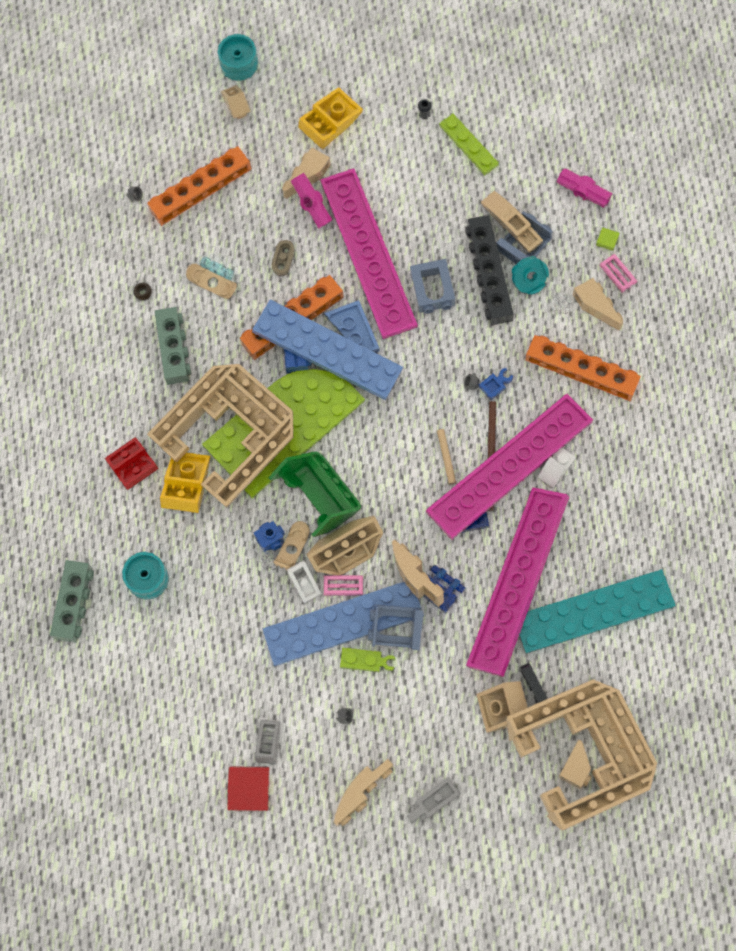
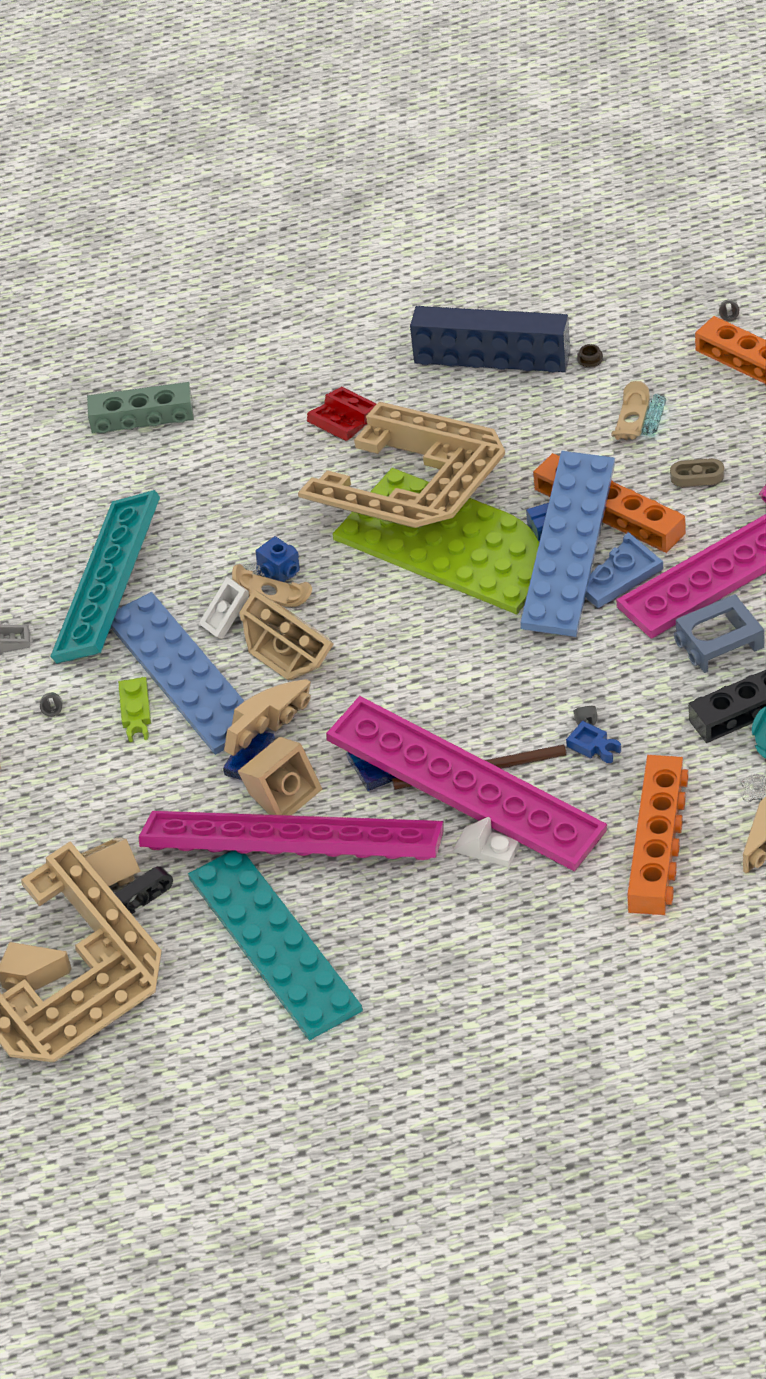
camera: 75 degrees right, 25 degrees down
teal wheel [122,552,169,600] -> none
sand green brick [154,307,192,385] -> none
yellow slope [160,452,210,513] -> none
green windscreen [268,451,361,537] -> none
bright pink tile [324,575,363,596] -> none
sand blue panel [368,604,423,650] -> none
tan bar [437,429,456,485] -> none
none -> teal plate [50,490,160,664]
none -> tan slope [238,737,323,815]
none -> dark blue brick [410,306,571,373]

